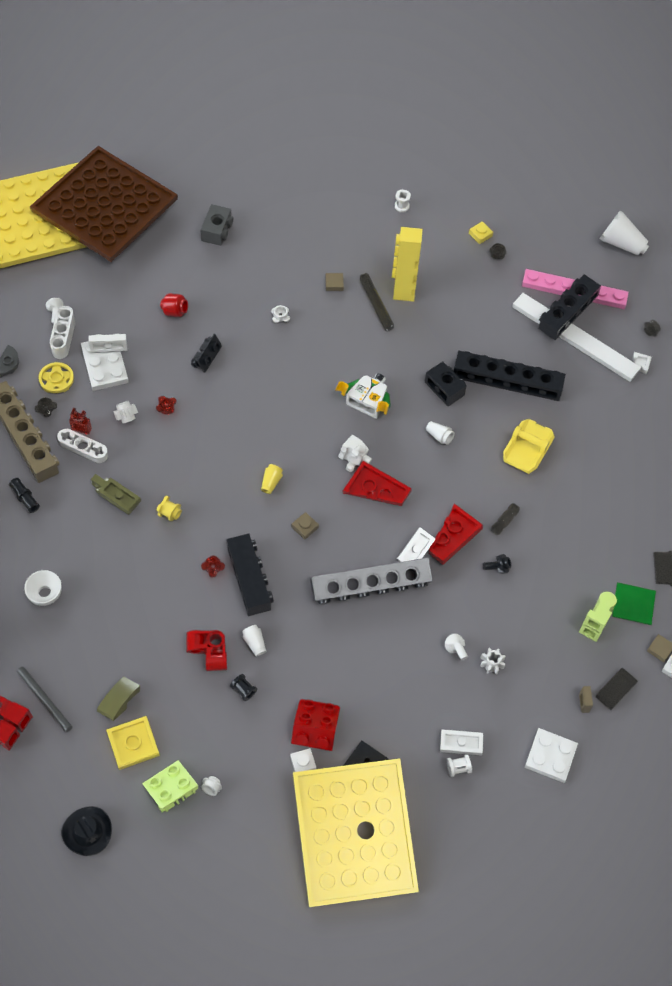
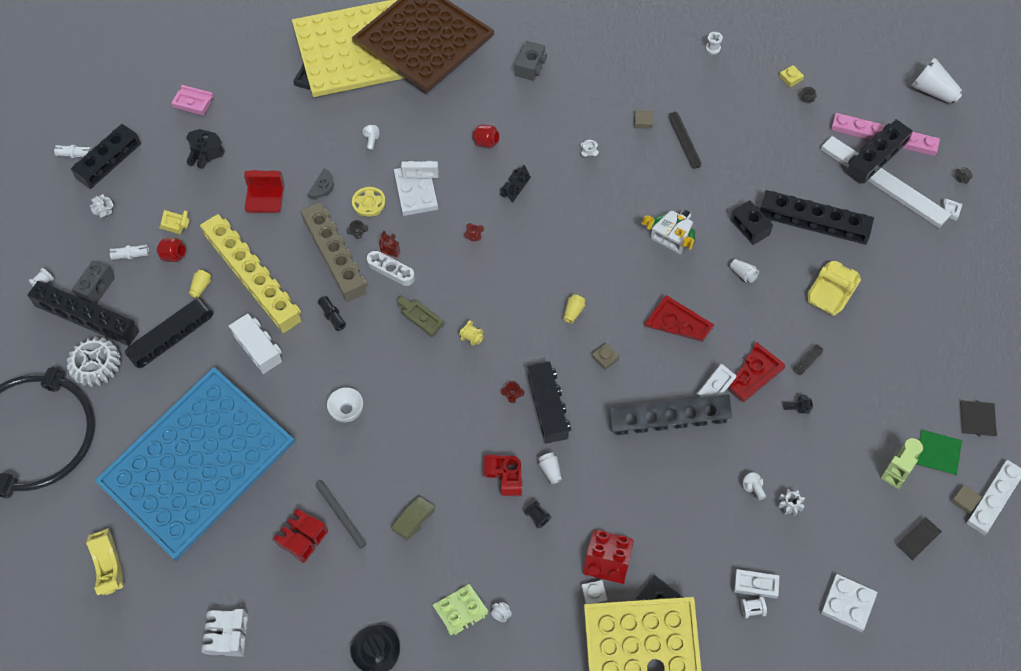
camera: 10 degrees right, 0 degrees up
white beam [50,306,75,359] -> none
light yellow tile [106,716,160,770] -> none
white gear [113,401,138,423] -> none
white piece [338,435,372,473] -> none
light yellow wedge [392,227,423,302] -> none
dark tan tile [579,686,593,713] -> none

